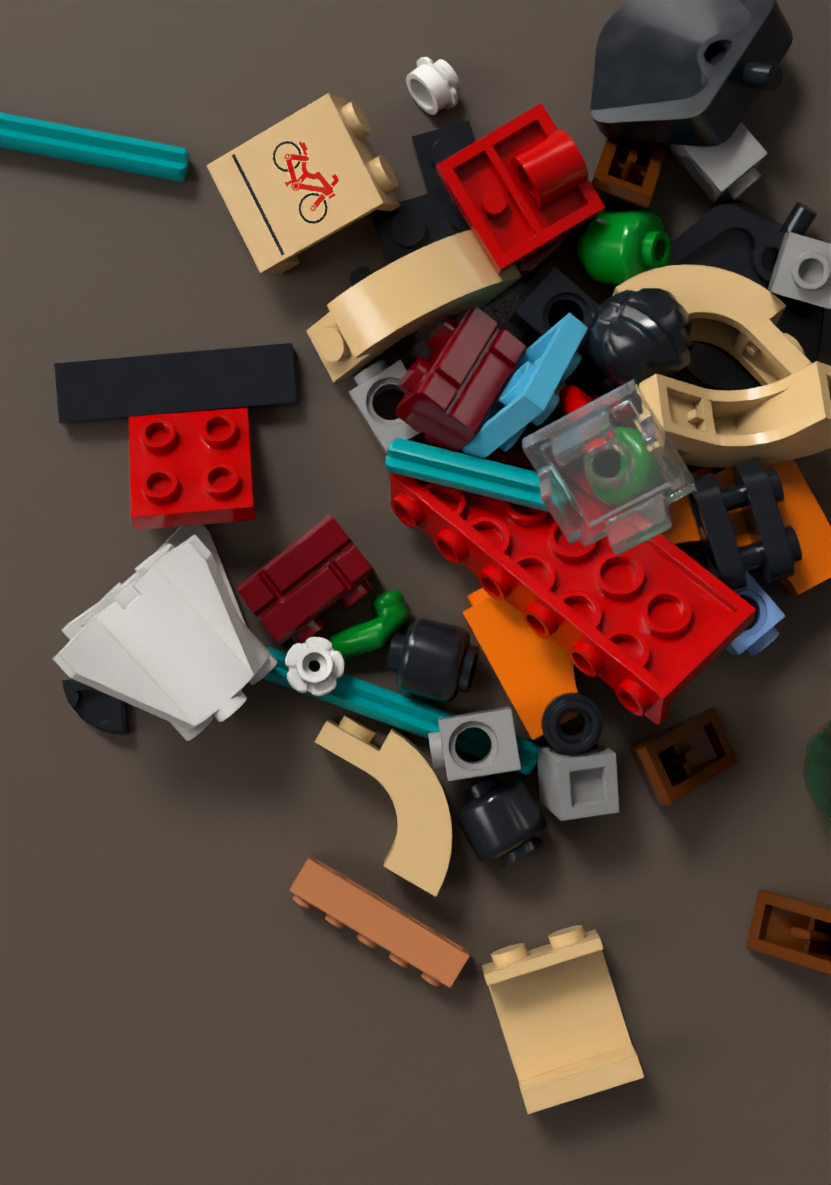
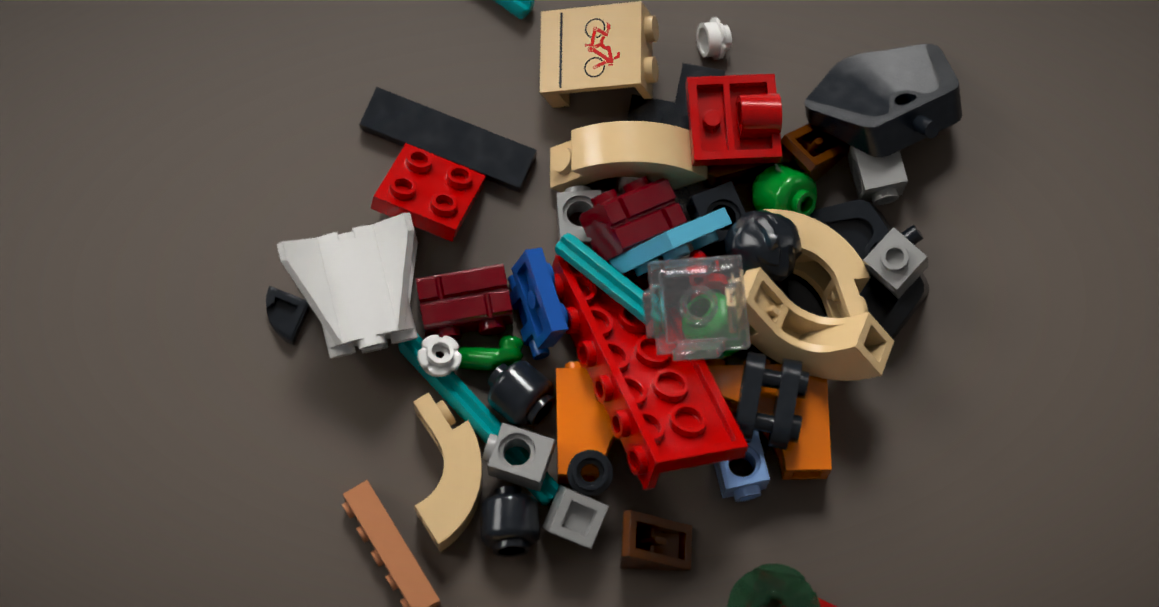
camera: 20 degrees right, 15 degrees down
none -> blue plate [508,247,568,360]

